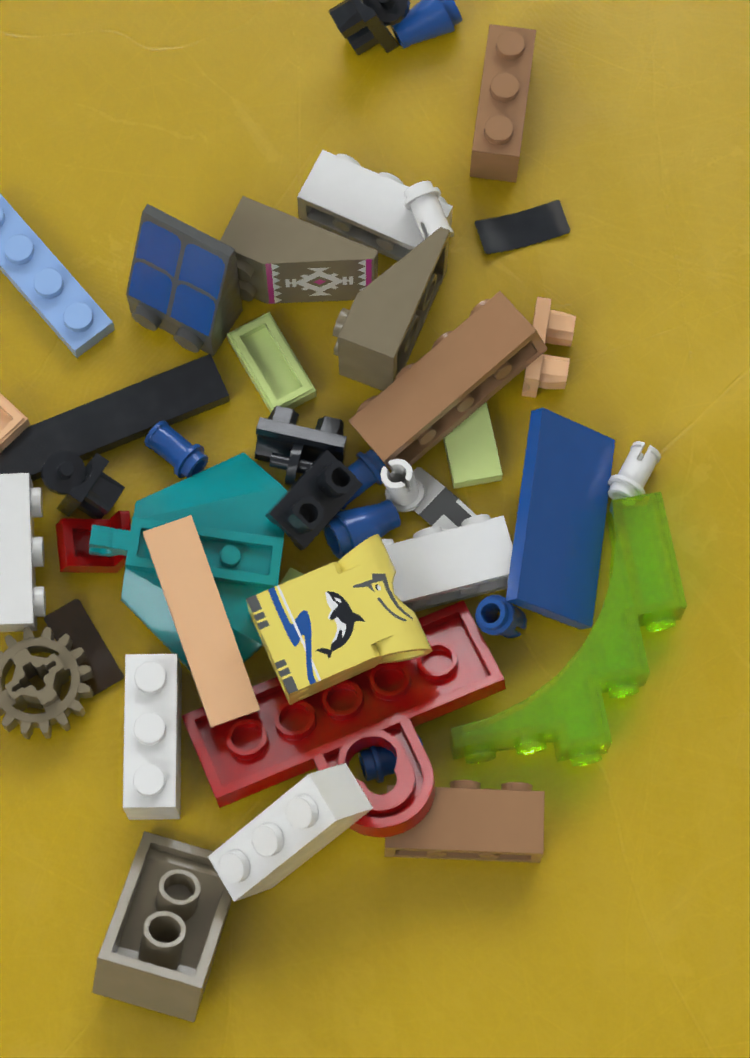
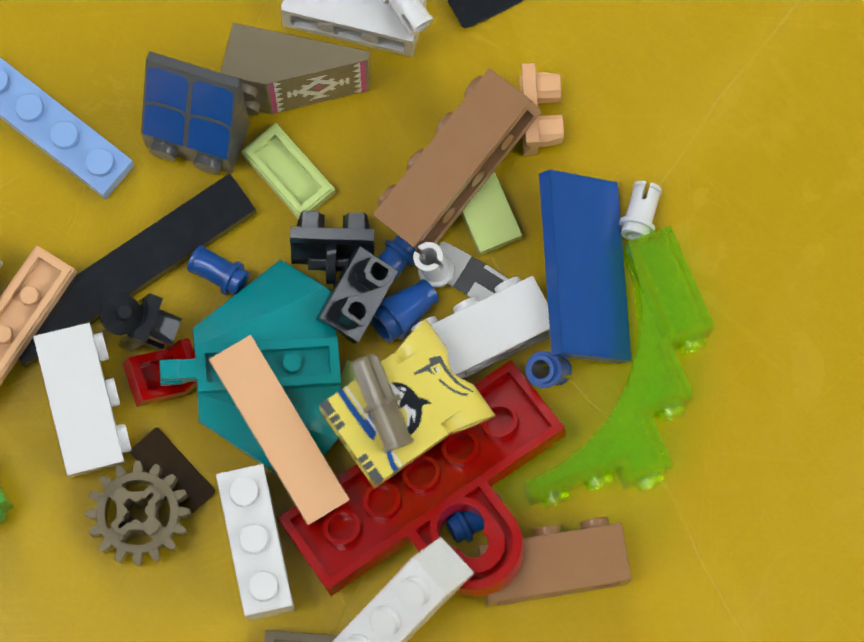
camera: 15 degrees left, 5 degrees up
dark tan slope [333,227,450,391] -> none
none -> dark tan axle [352,354,414,453]

